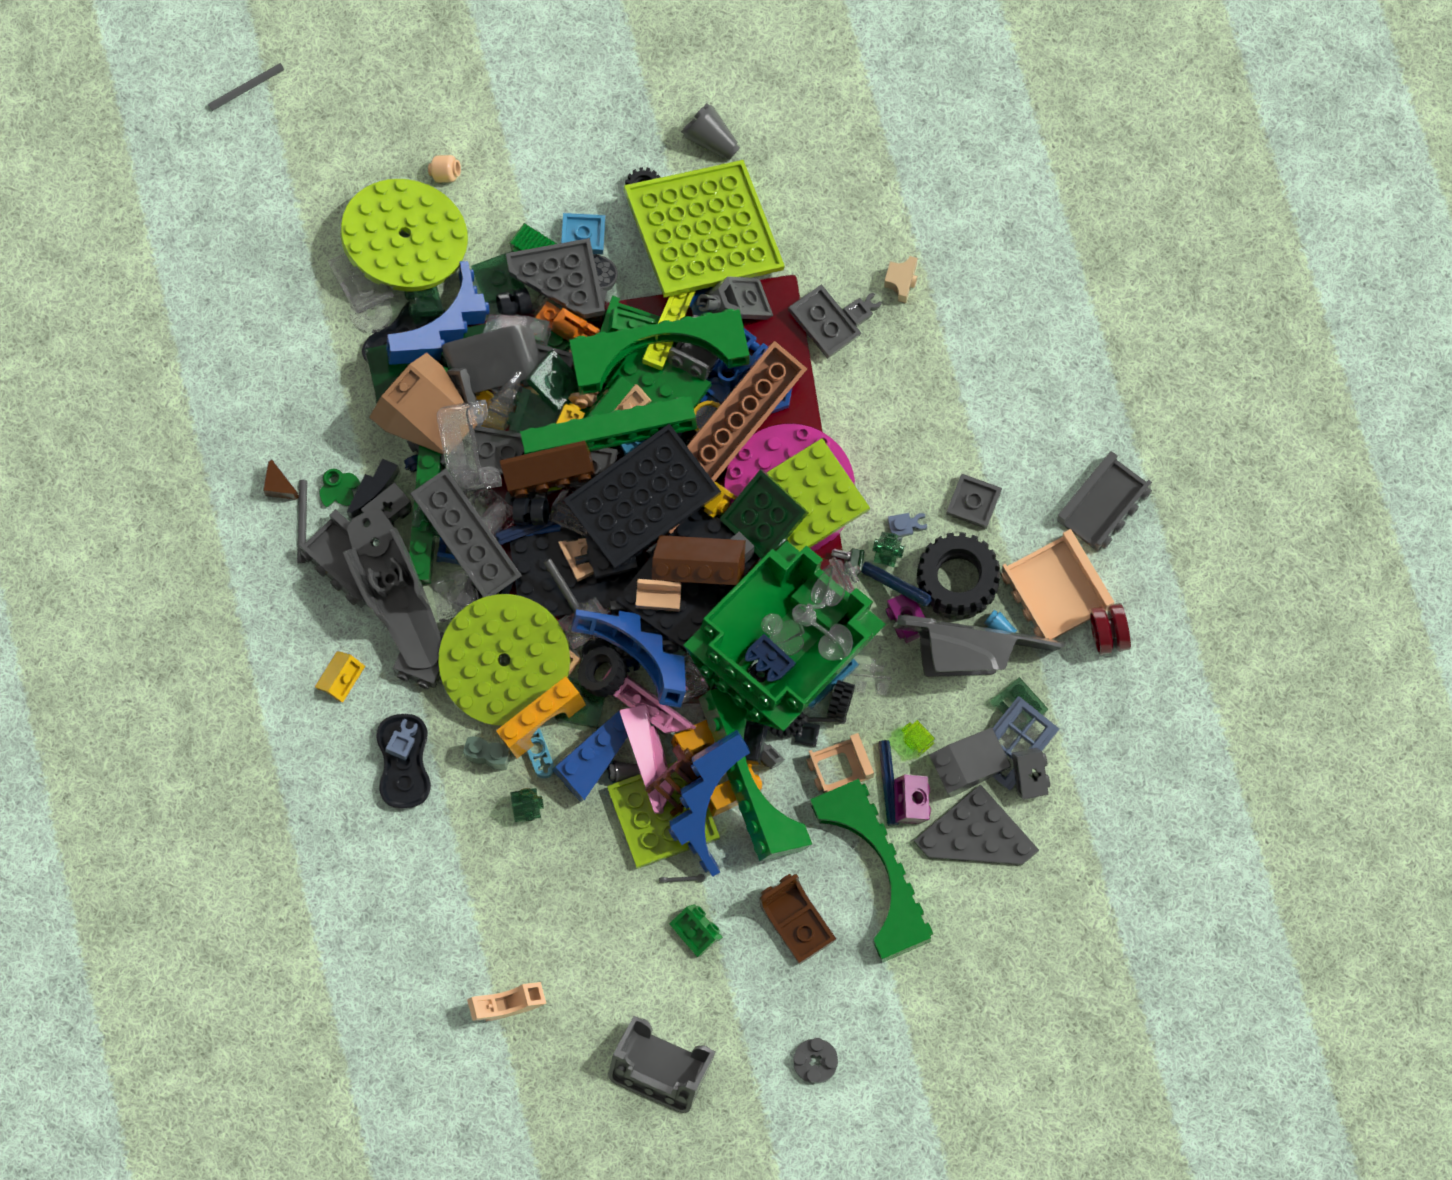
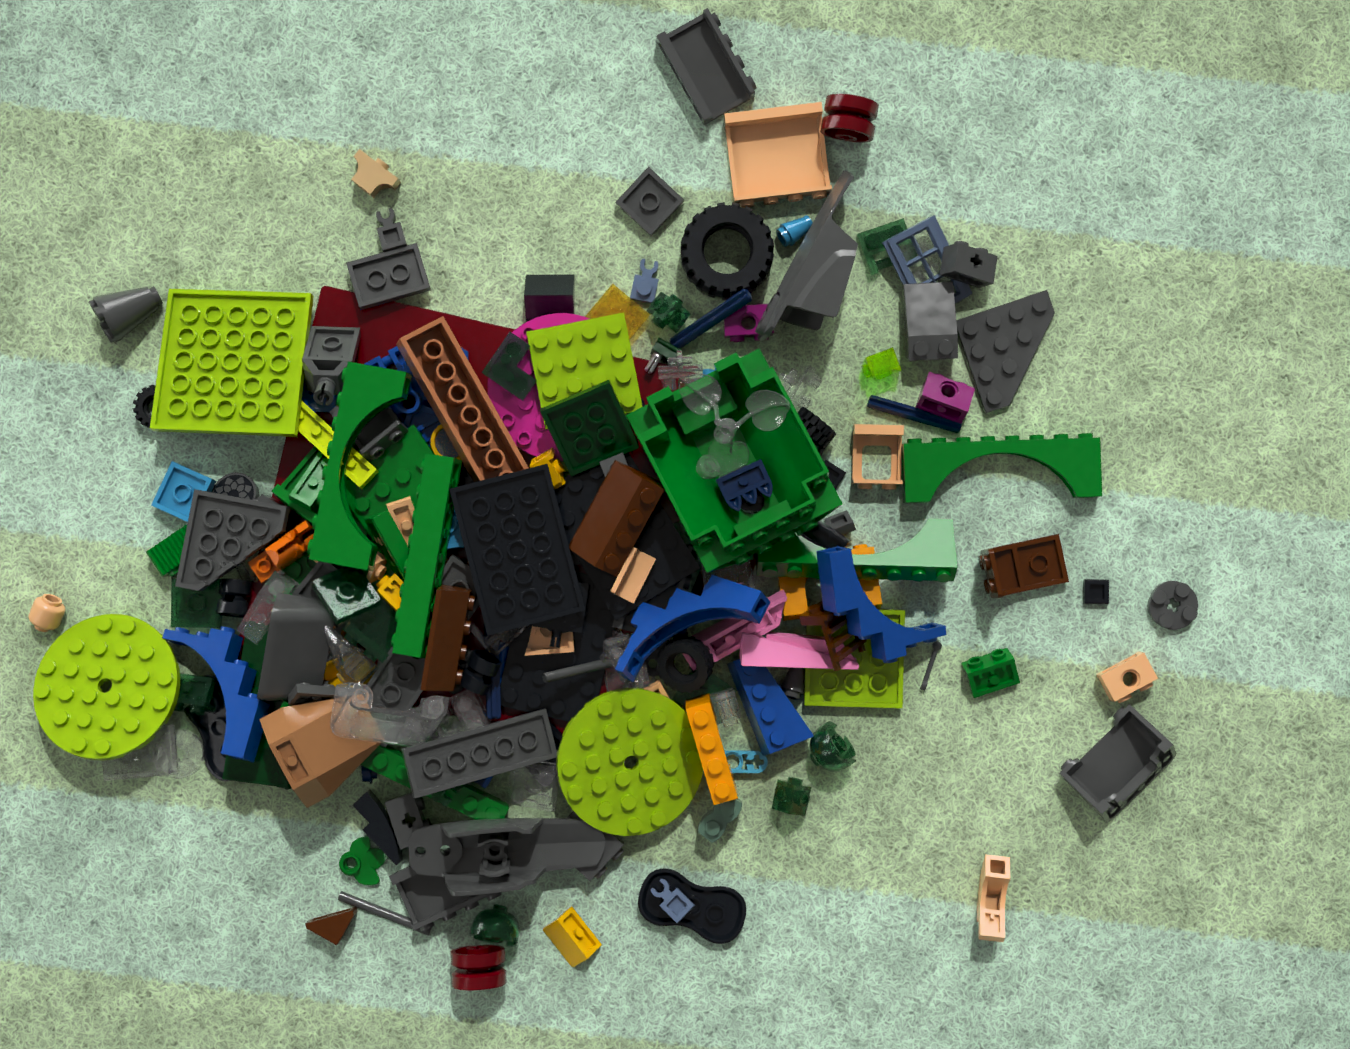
camera: 65 degrees left, 15 degrees up
none -> dark red wheel [450,945,507,991]
none -> clear green cylinder [469,904,520,947]
none -> clear green plate [482,332,537,402]
none -> black slope [524,274,575,322]
none -> clear yellow plate [585,284,650,340]
none -> clear slope [710,688,742,727]
none -> clear green cylinder [810,721,856,772]
none -> black tile [1083,579,1109,604]
none -> light nougat brick [1096,652,1158,703]

